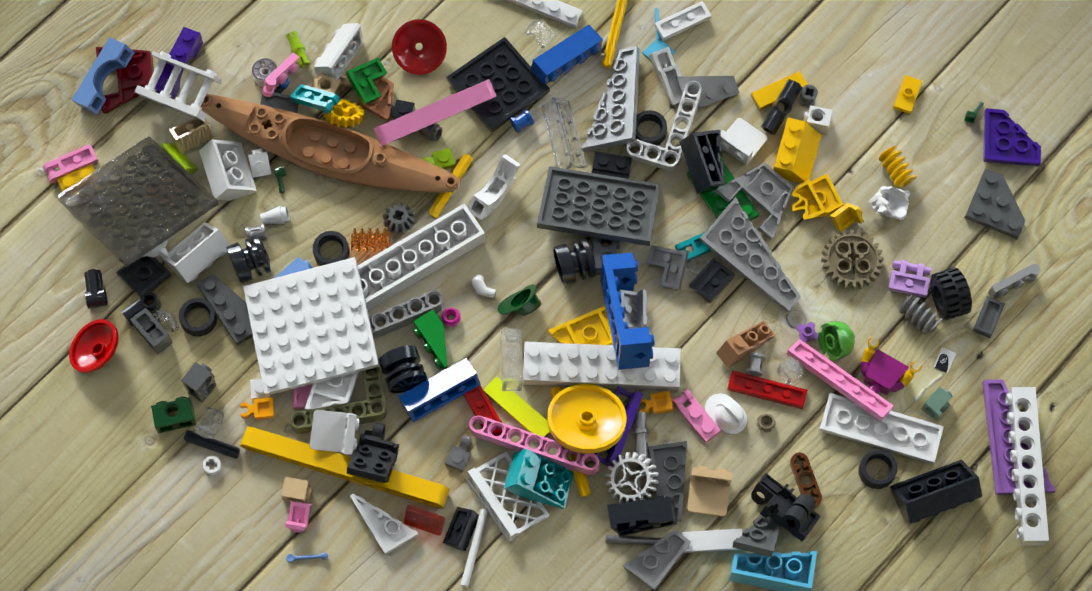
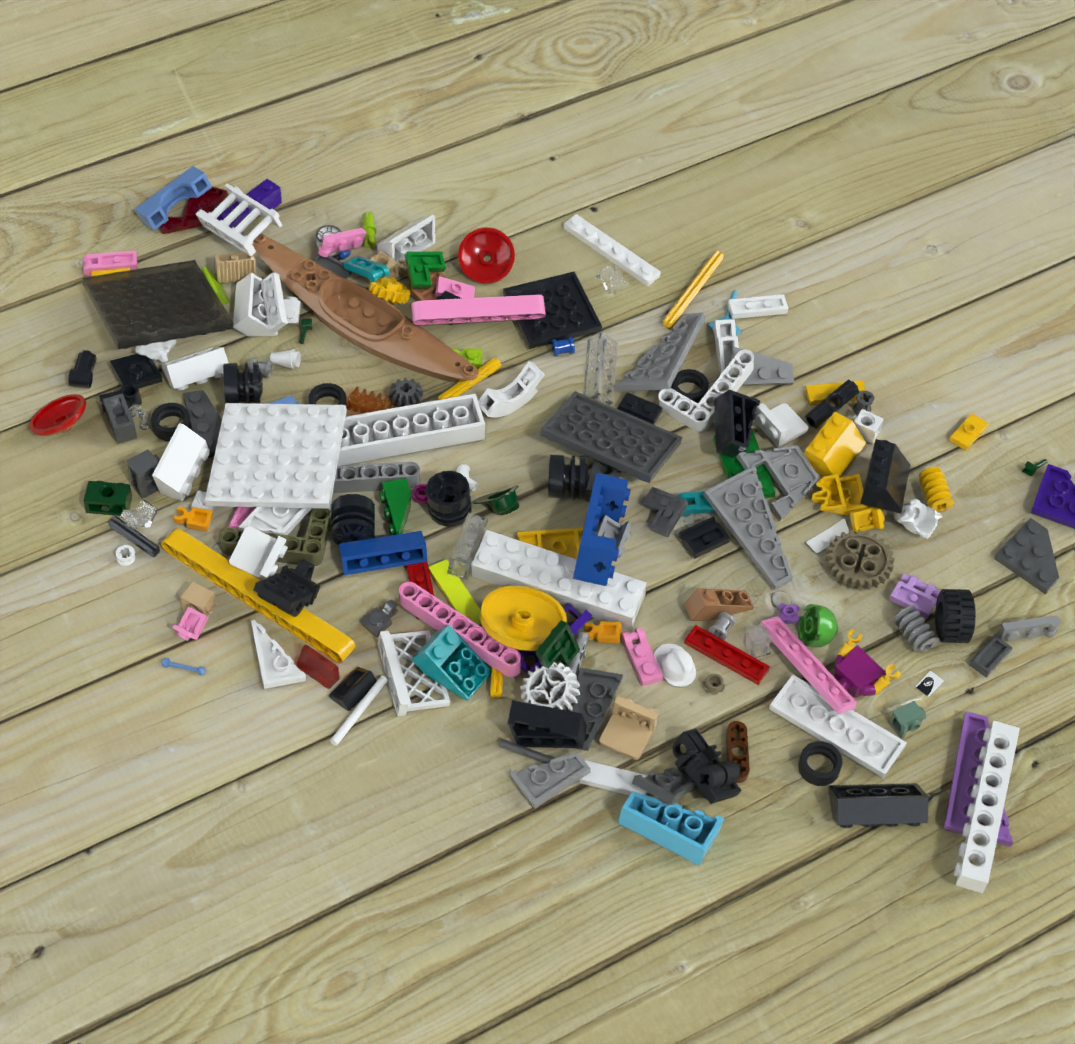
camera: 15 degrees right, 15 degrees down
dark grey cone [418,123,443,141] -> none
blue brick [531,25,603,85] -> none
none -> white slope [152,423,209,501]
none -> white plate [261,272,288,333]
none -> black wheel [426,471,472,526]
none -> bright pink plate [435,276,475,299]
none -> dark green plate [535,620,580,669]
none -> white sticker [806,519,849,553]
none -> black slope [860,439,910,514]

